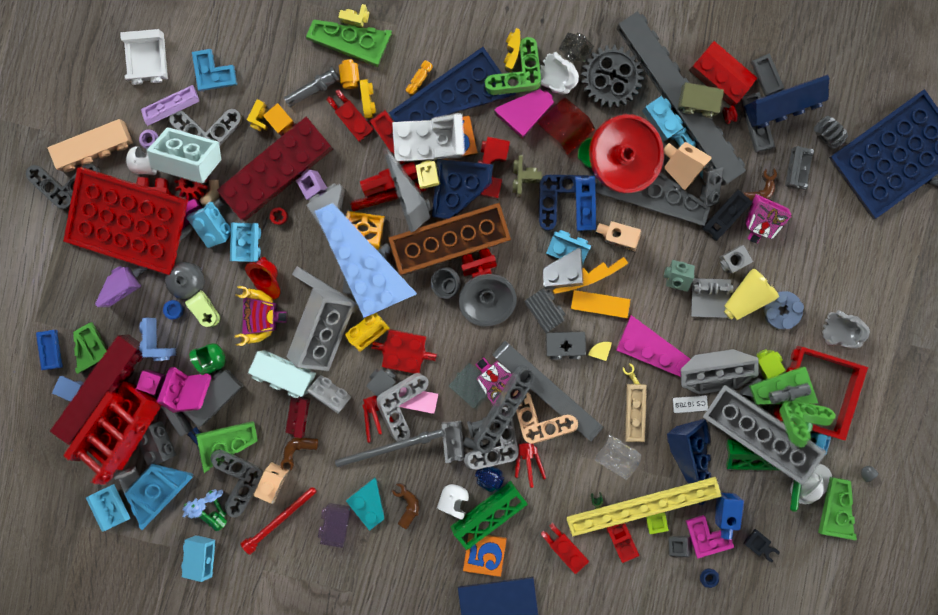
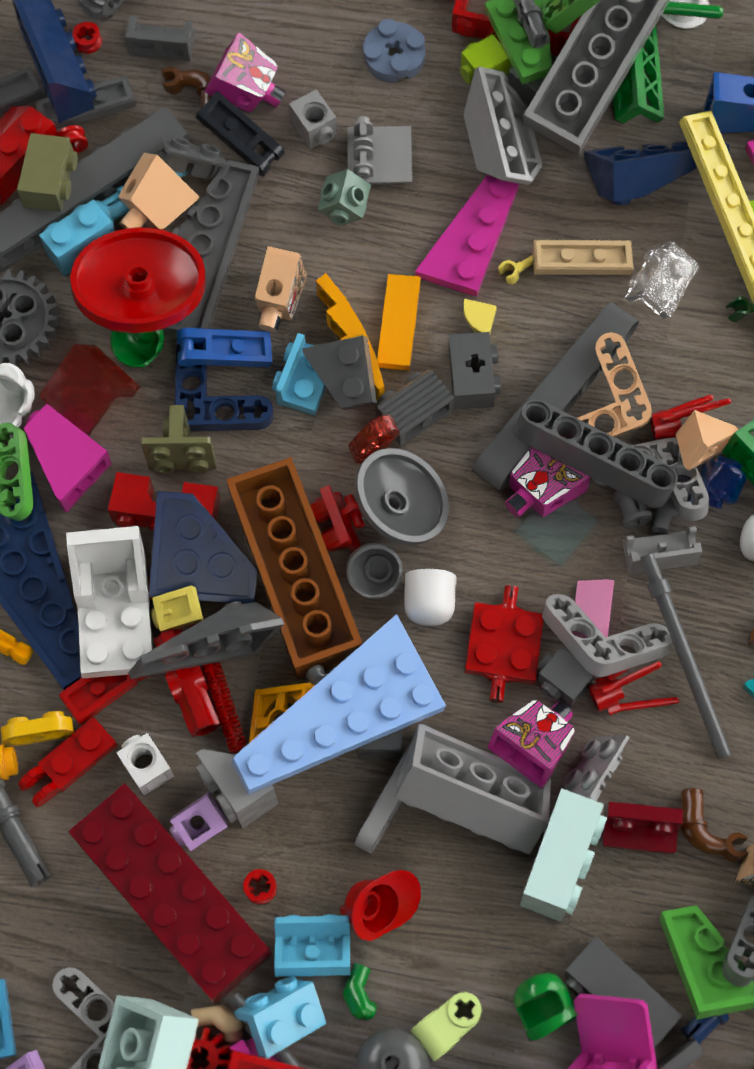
camera: 90 degrees left, 20 degrees down
torso [234,286,288,346] -> none
yellow bracket [247,99,268,131] -> none
light orange brick [263,103,295,136] -> none
yellow bracket [345,312,390,352] -> none
white sticker [673,395,708,413] -> none
light yellow cone [724,269,779,320] -> none
none -> red bush [72,22,102,54]
none -> white brick [116,733,174,796]
none -> green arm [343,963,377,1021]
none -> clear red beam [348,415,399,463]
none -> white helmet [404,569,457,626]
none -> torso [487,700,575,789]
none -> light nougat slope [676,410,739,471]

